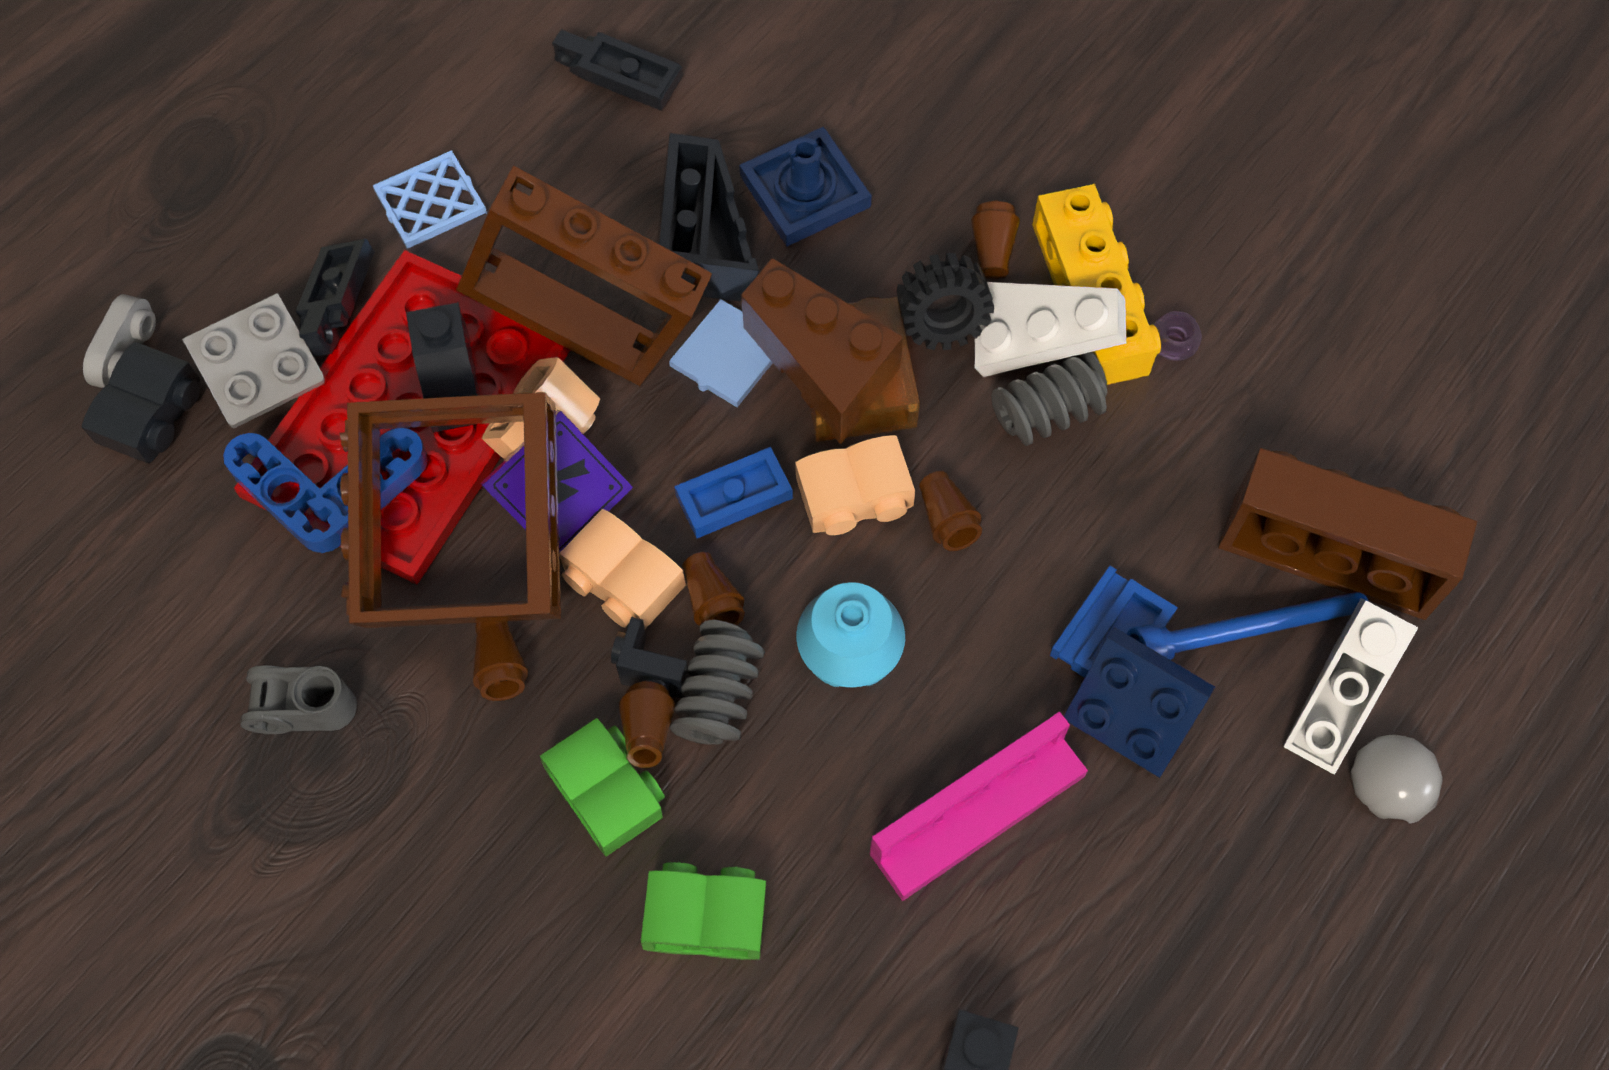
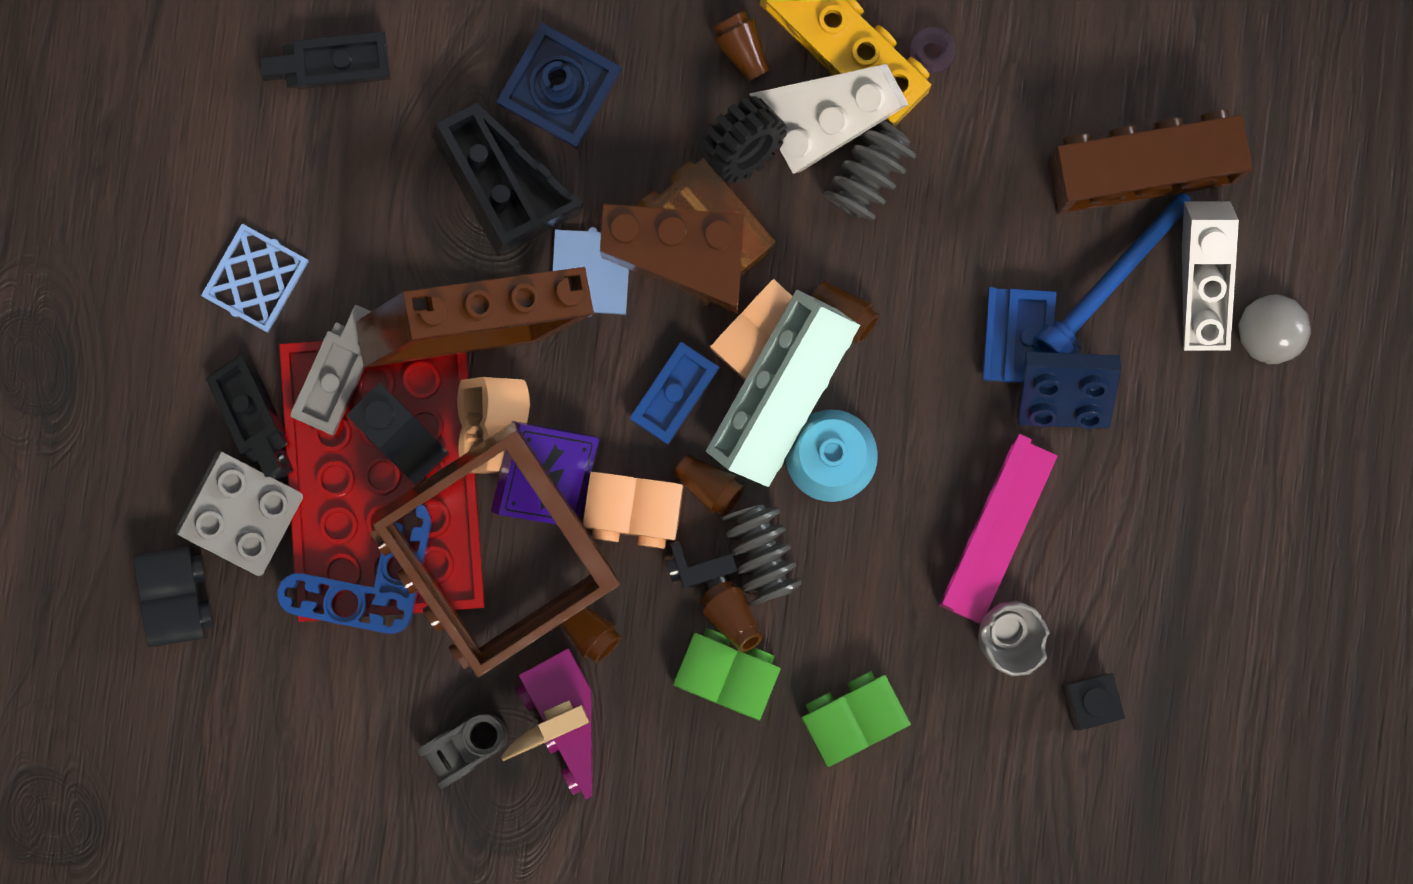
camera: 35 degrees left, 20 degrees up
light grey plate [83,294,156,388] -> none
none -> light grey hinge [290,305,372,436]
none -> tan plate [501,700,590,761]
none -> magenta slope [516,648,593,800]
none -> light aqua brick [706,290,860,487]
none -> light grey hair [978,601,1050,676]

